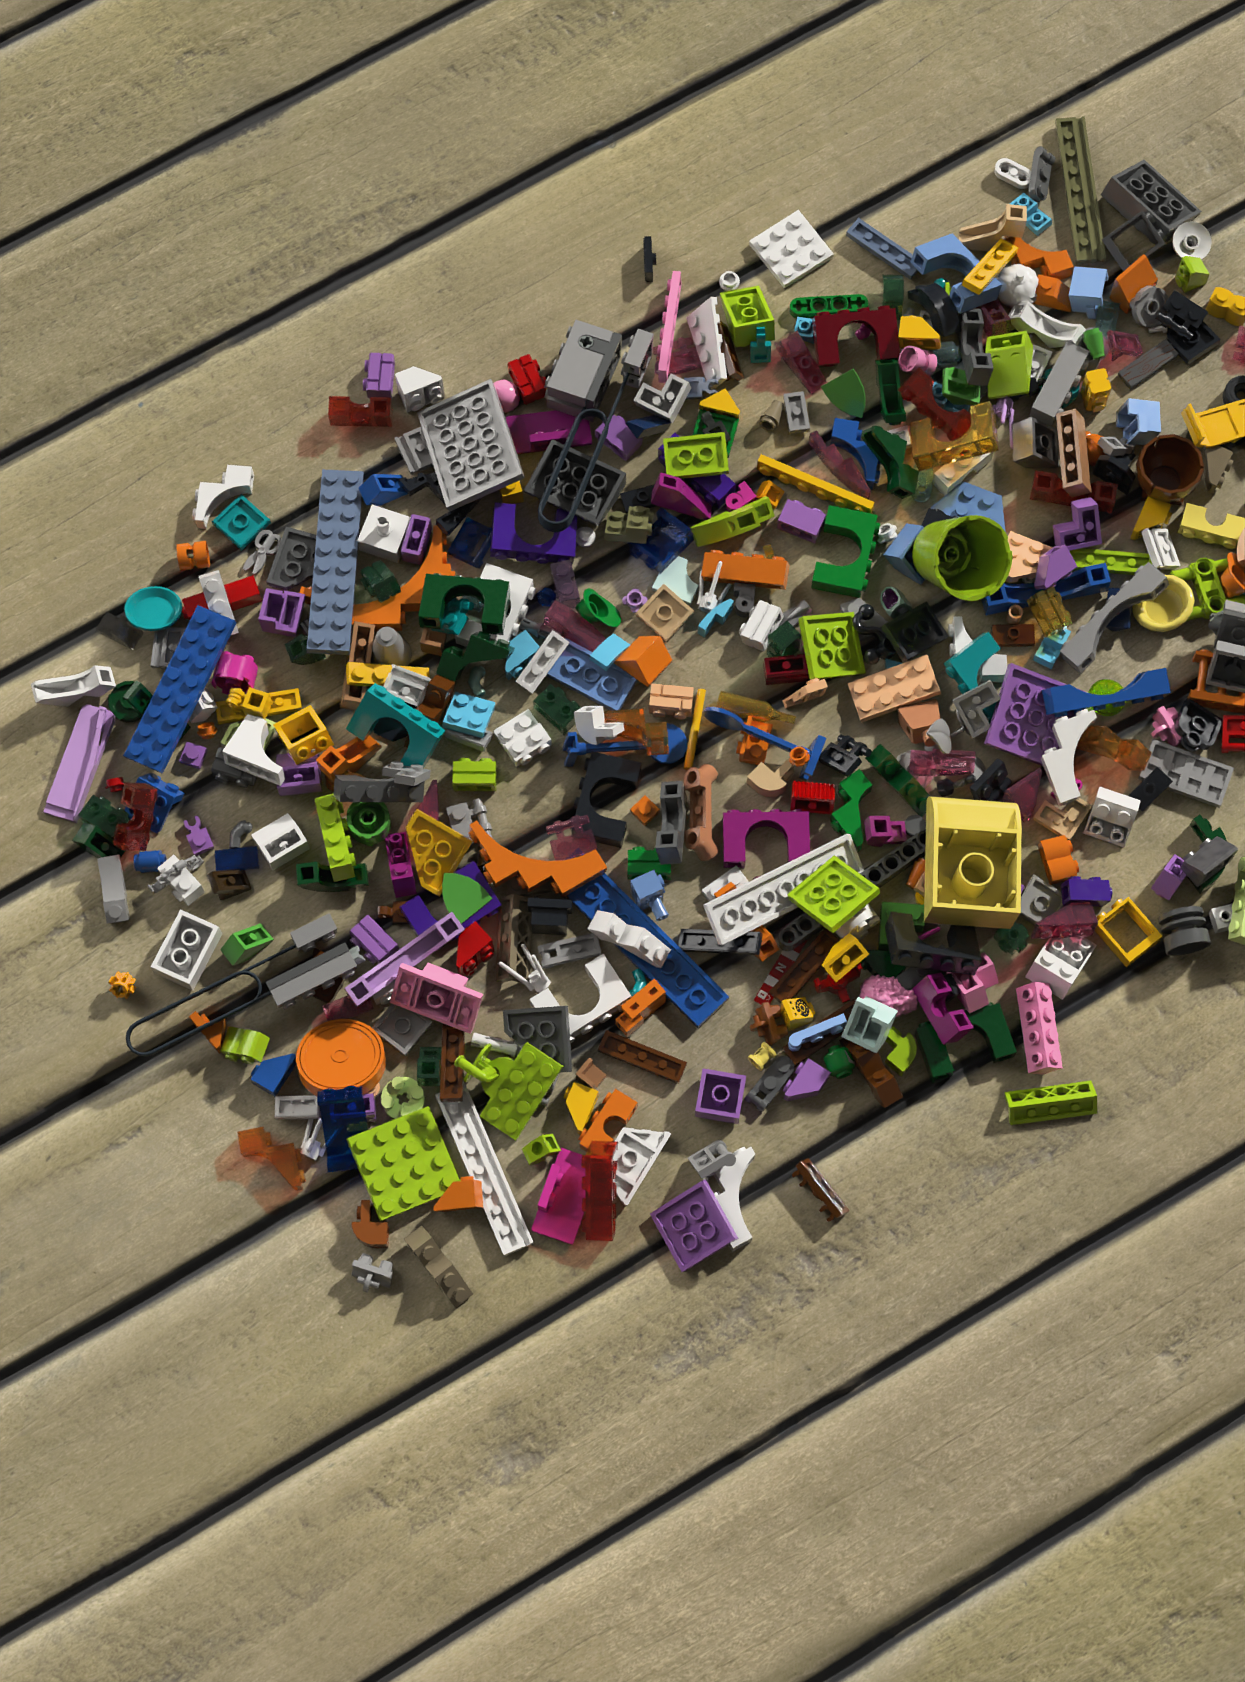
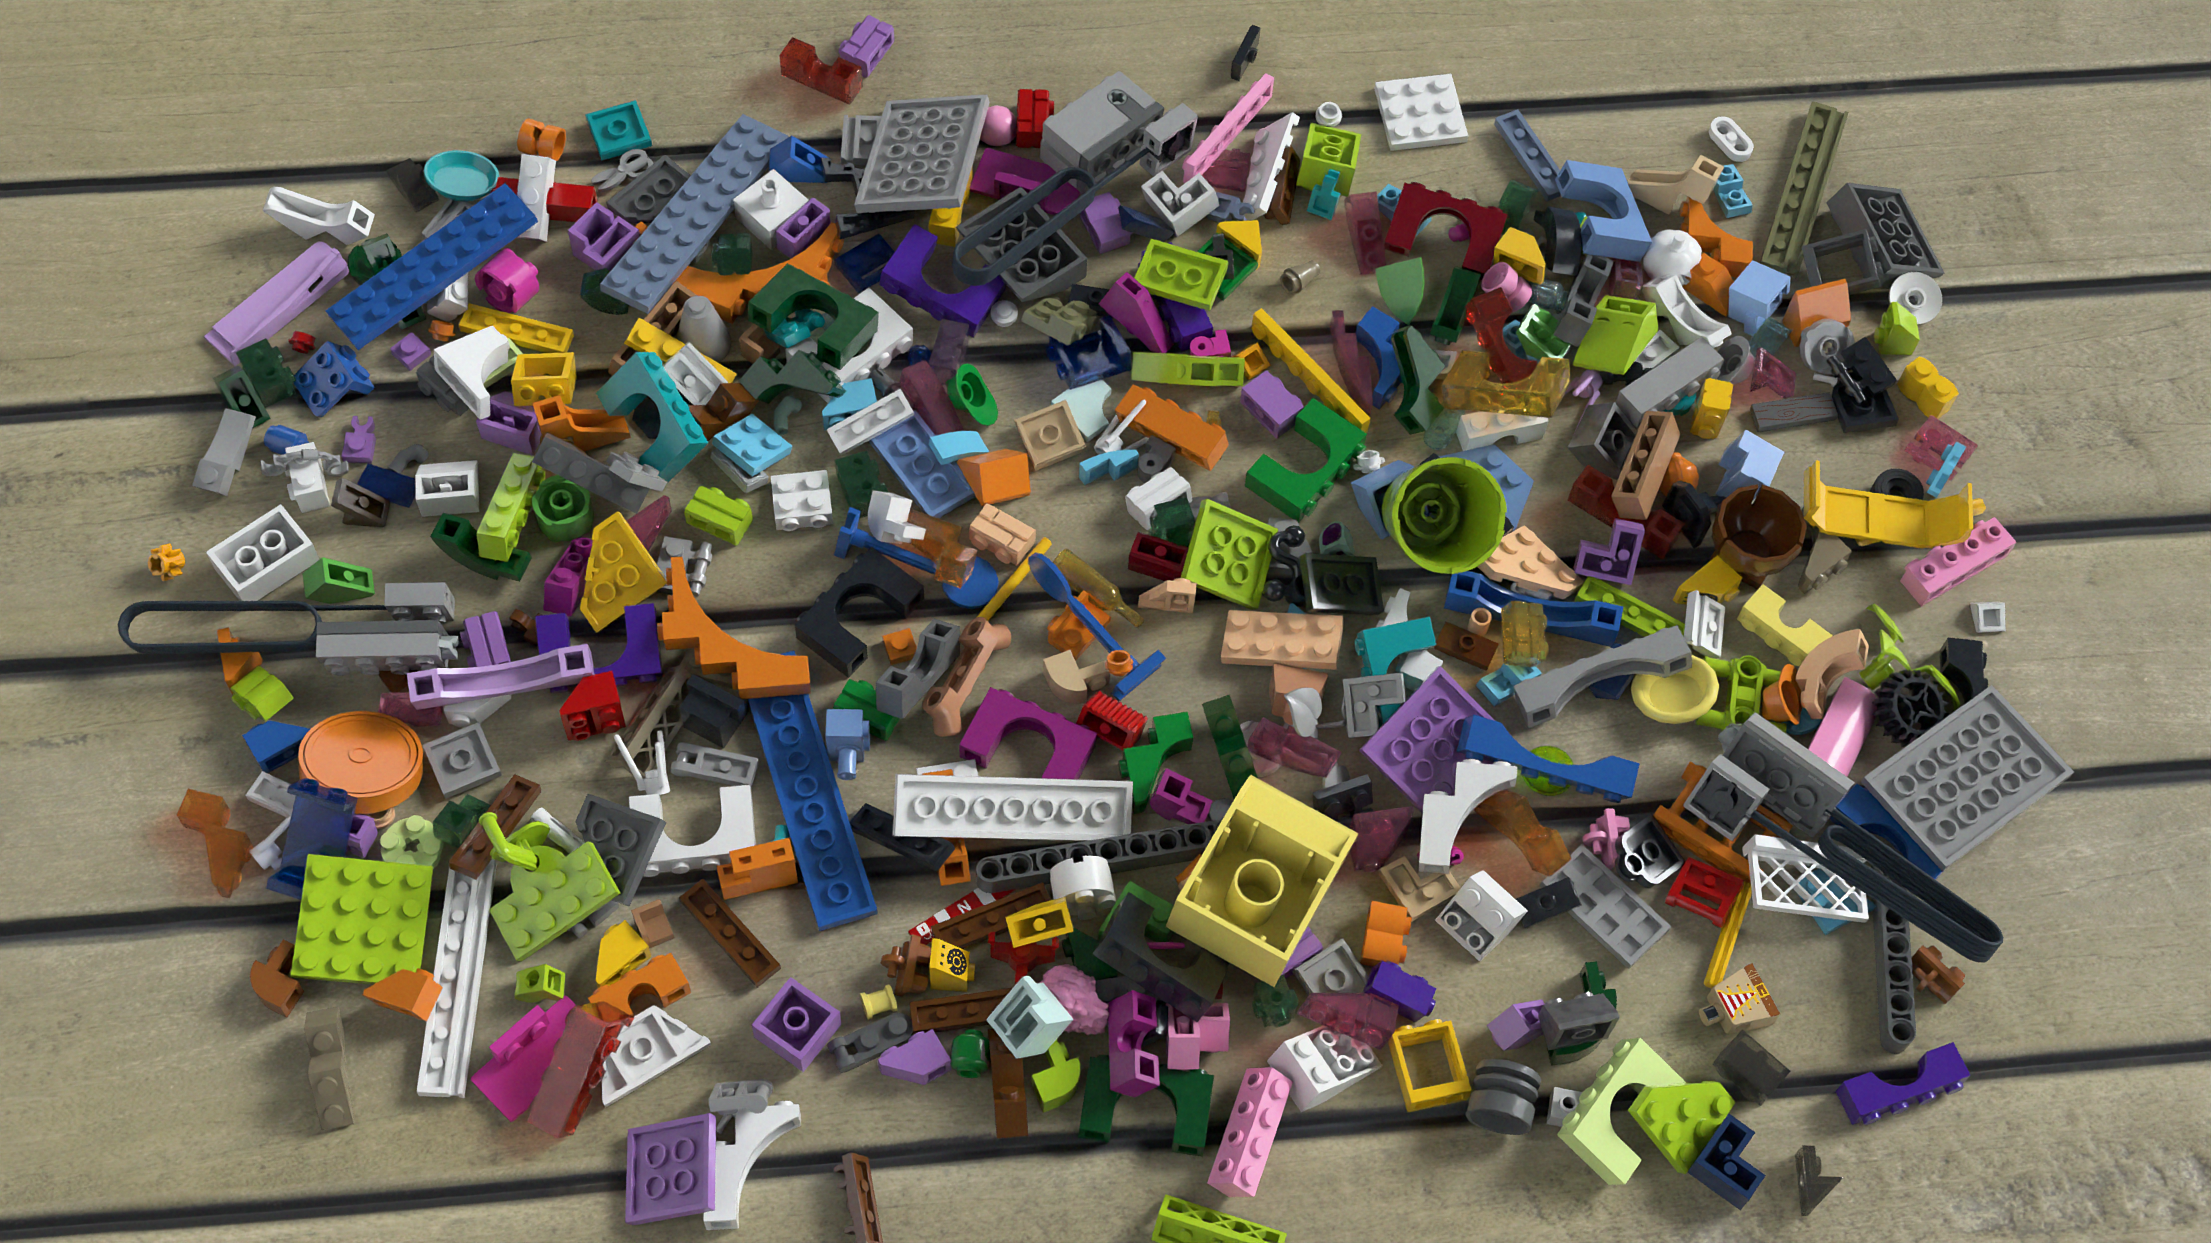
camera: 20 degrees right, 10 degrees down
clear red arch [113,782,157,851] -> none
white arch [192,465,254,529] -> none
yellow brick [225,687,272,720] -> none
light grey hips [351,1253,393,1292] -> none
bright pink brick [390,963,483,1034] -> none
white slope [395,366,445,412] -> none
bright green shield [442,873,492,924] -> none
clear pink plate [546,815,598,861] -> none
white arch [588,910,671,968] -> none
lavender plate [622,589,647,613] -> none
light grey plate [783,391,810,434] -> none
lime plate [787,855,880,933] -> none
light blue plate [788,1013,847,1051] -> none
green beam [789,294,868,318] -> none
black plate [819,734,872,777] -> none
black piece [937,775,976,797] -> none
yellow plate [961,238,1018,295] -> none
dark grey plate [1029,146,1055,202] -> none
medium lavender slope [1034,545,1077,590] -> none
bright green cone [1082,328,1105,360] -> none
light grey plate [1097,437,1135,456] -> none

